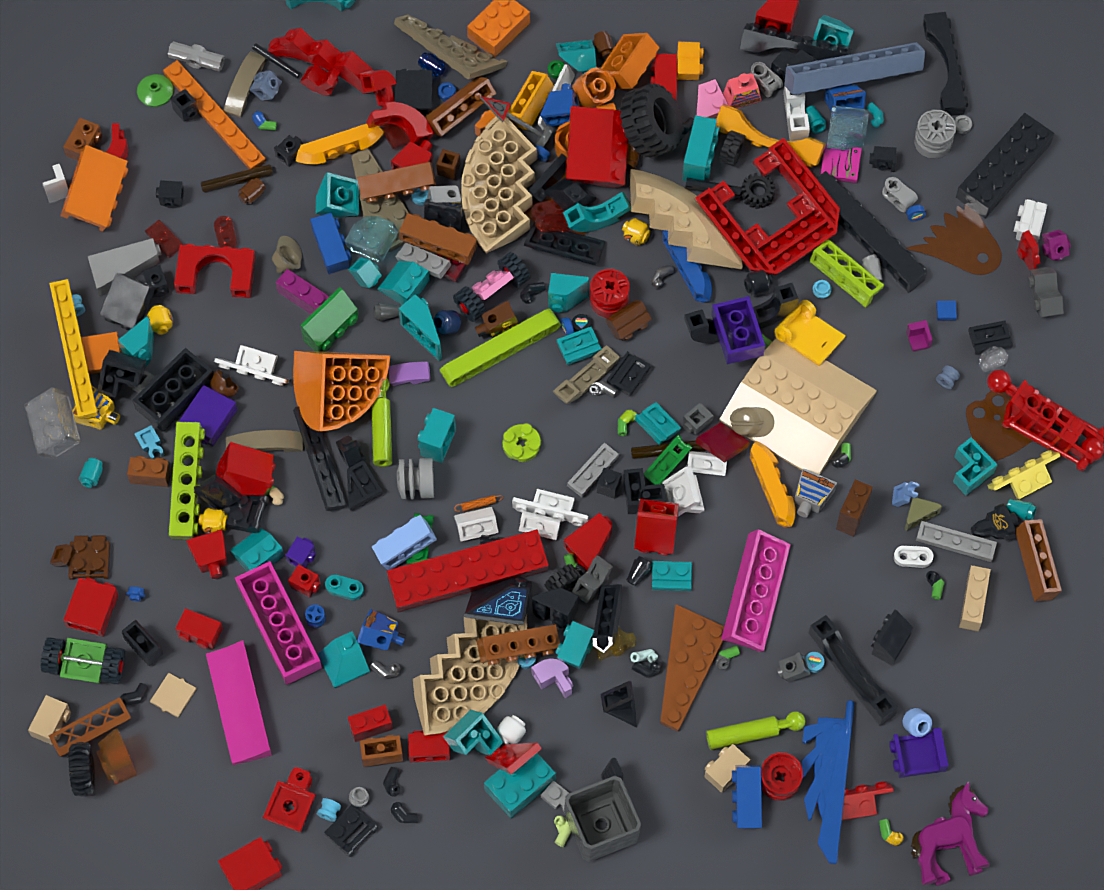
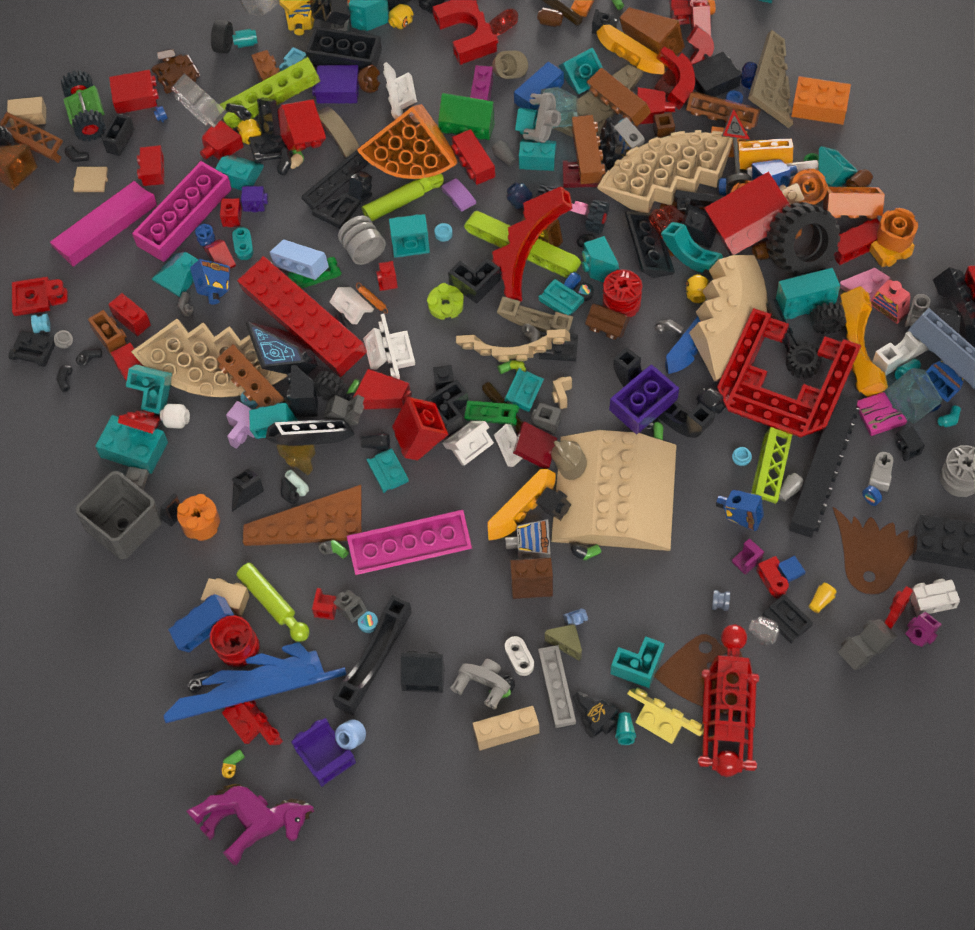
camera: 65 degrees right, 5 degrees down
light grey plate [395,243,451,279] -> none
teal slope [399,294,442,361] -> none
light grey plate [567,443,619,497] -> none
yellow door [775,300,846,366] -> none
dark orange brick [1015,519,1062,601] -> none
none -> clear brick [171,73,227,128]
none -> orange brick [177,494,220,541]
none -> black arm [188,669,214,693]
none -> slope [203,239,236,269]
none -> black tyre [211,20,233,54]
none -> black arm [225,103,251,121]
none -> black arm [277,148,291,175]
none -> red panel [312,588,337,620]
none -> red brick [376,261,398,291]
none -> medium azure tile [434,223,453,242]
none -> black brick [448,258,501,304]
none -> light grey connector [450,659,510,709]
none -> red brick [451,129,495,185]
none -> tan piece [456,329,570,362]
none -> red arch [492,187,573,302]
none -> light grey connector [523,93,561,142]
none -> black brick [536,487,571,521]
none -> tan bracket [552,376,572,409]
none -> dark orange slope [620,7,685,69]
none -> blue torso [716,490,764,531]
none -> red leg [756,556,789,598]
none -> tan bracket [778,183,804,205]
none -> yellow cone [809,582,837,613]
none -> orange brick [877,208,918,253]

